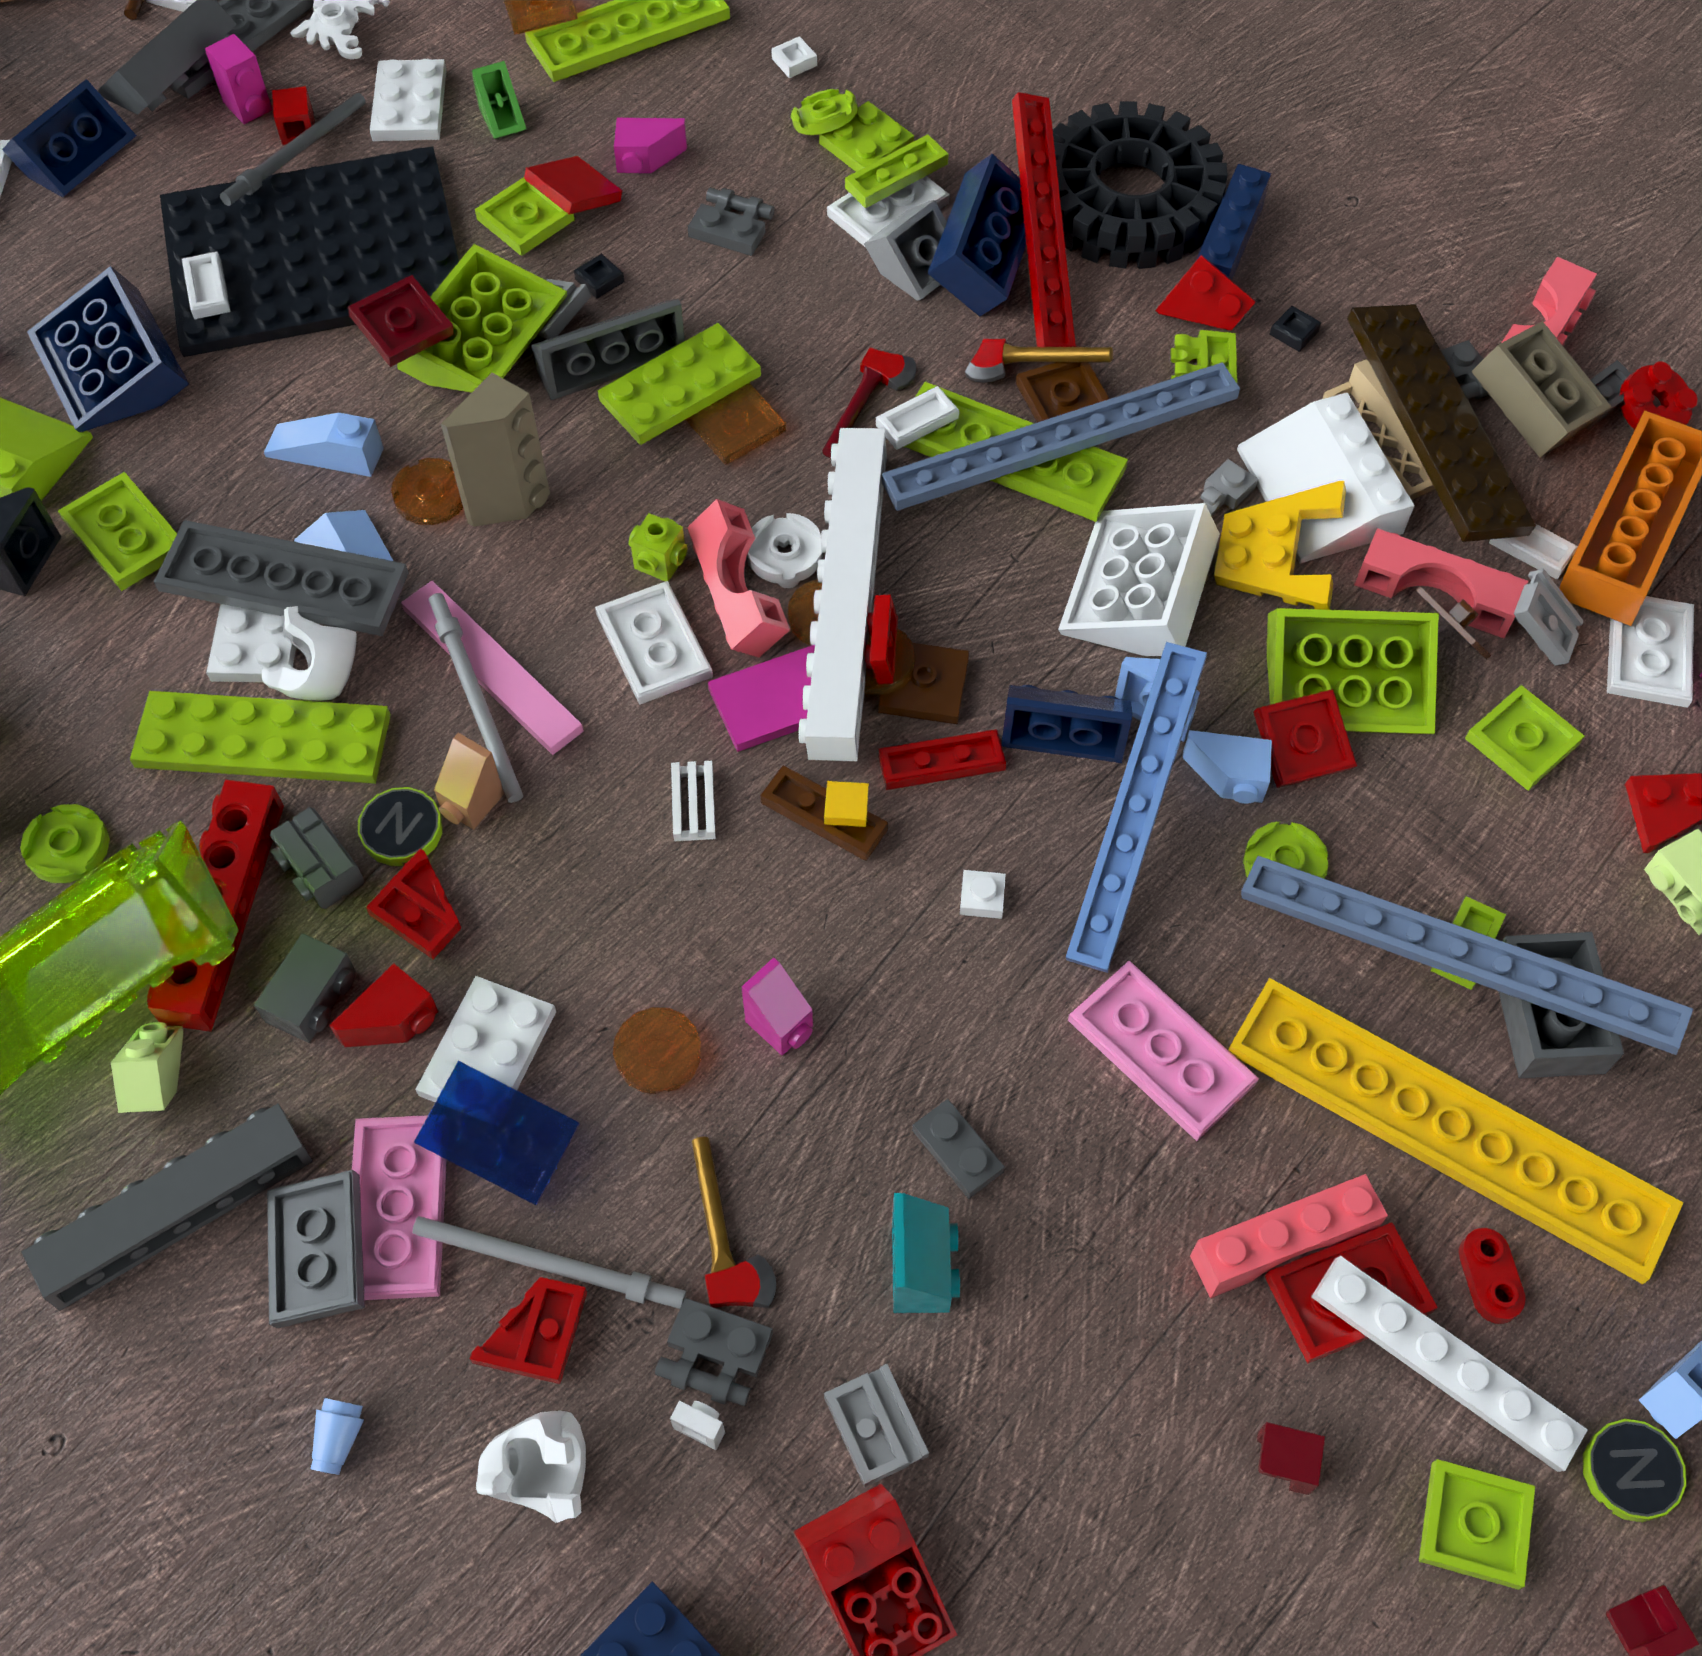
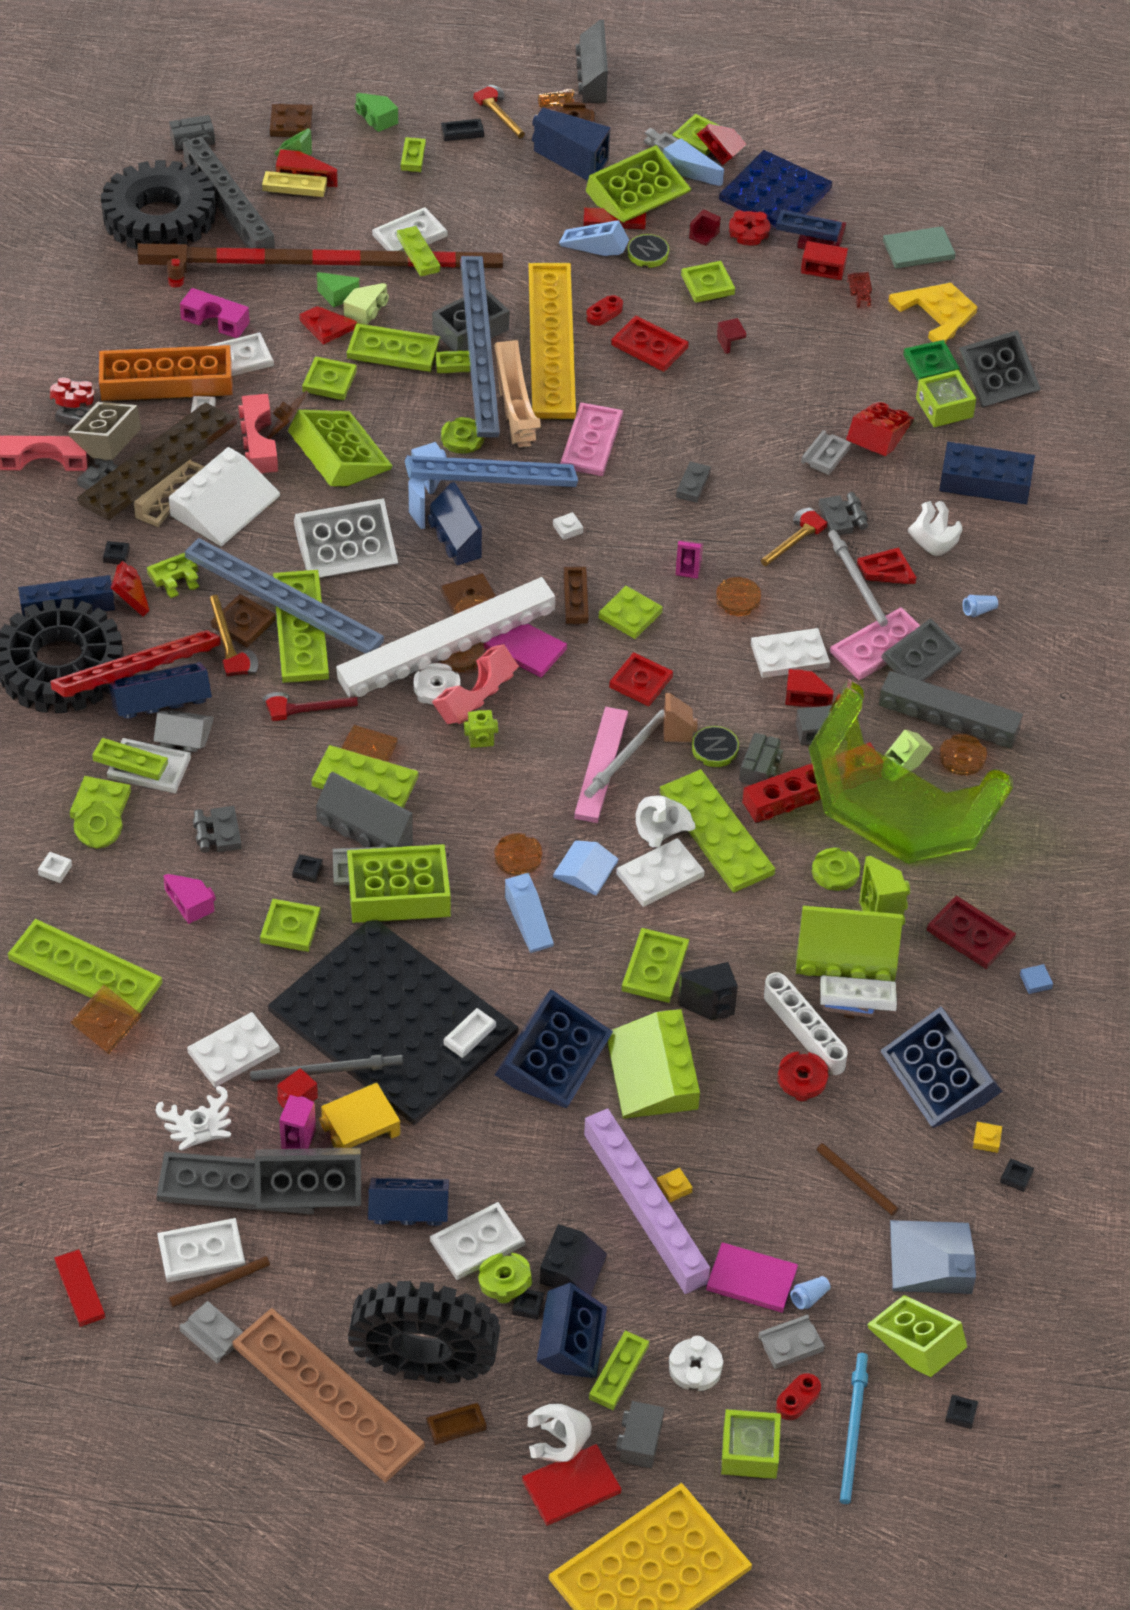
camera: 125 degrees left, 10 degrees down
dark grey plate [154,520,409,636] -> none
dark red plate [348,275,454,367] -> none
red wing [366,849,461,960] -> none
clear blue plate [414,1060,580,1206] -> none
dark tan slope [441,373,550,527] -> none
bright green slope [472,61,526,139] -> none
red tile [524,156,623,215] -> none
white tile [595,581,713,705] -> none
white plate [670,1401,725,1450] -> none
white tile [671,761,716,841] -> none
yellow tile [824,781,869,827] -> none
red plate [865,594,898,684] -> none
white tile [876,386,959,450] -> none
red tile [878,729,1006,790] -> none
teal slope [892,1193,960,1313] -> none
coral arch [1190,1174,1388,1298] -> none
light grey plate [1200,459,1258,517] -> none
yellow wing [1214,481,1346,610] -> none
red tile [1253,689,1357,788] -> none
white plate [1311,1256,1588,1472] -> none
light grey plate [1514,569,1584,666] -> none
none -> yellow panel [319,1083,400,1148]
none -> lime plate [347,323,440,372]
none -> light nougat arch [494,340,541,448]
none -> lime plate [598,586,663,639]
none -> red plate [609,652,673,707]
none -> clear orange tile [939,734,987,775]

